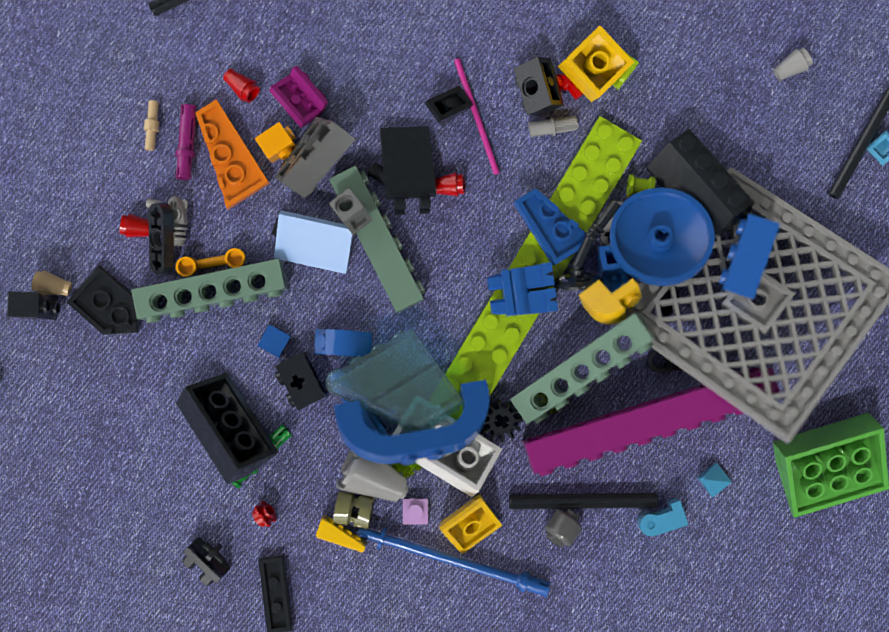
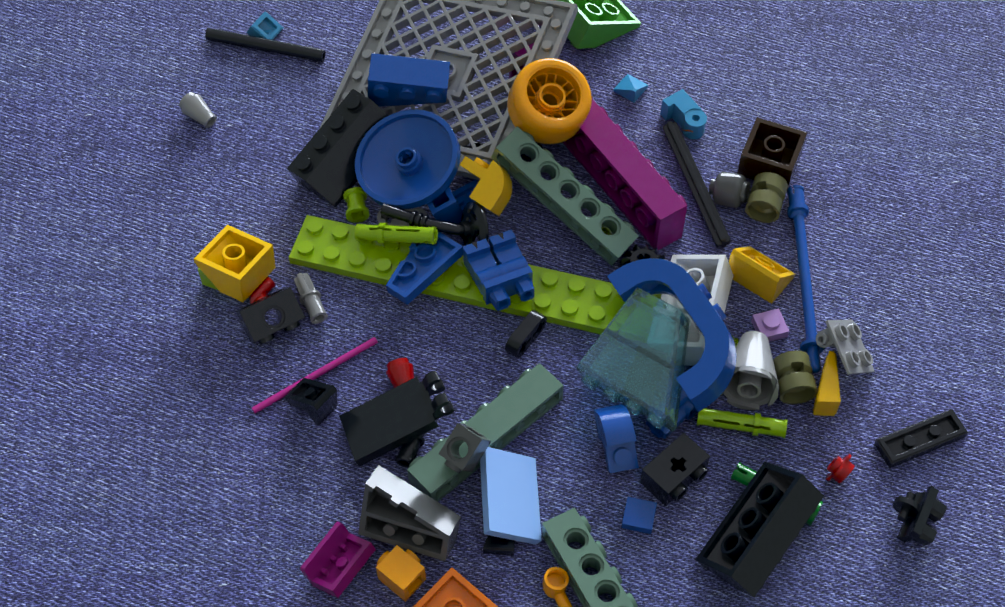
camera: 110 degrees left, 30 degrees down
none -> lime pin [354,222,438,245]
none -> black beam [505,310,547,358]
none -> light orange wheel [507,58,592,144]
none -> lime pin [697,408,788,438]
none -> dark brown brick [737,117,807,189]
none -> olive wheel [745,172,788,223]
none -> light grey hinge [816,319,875,375]

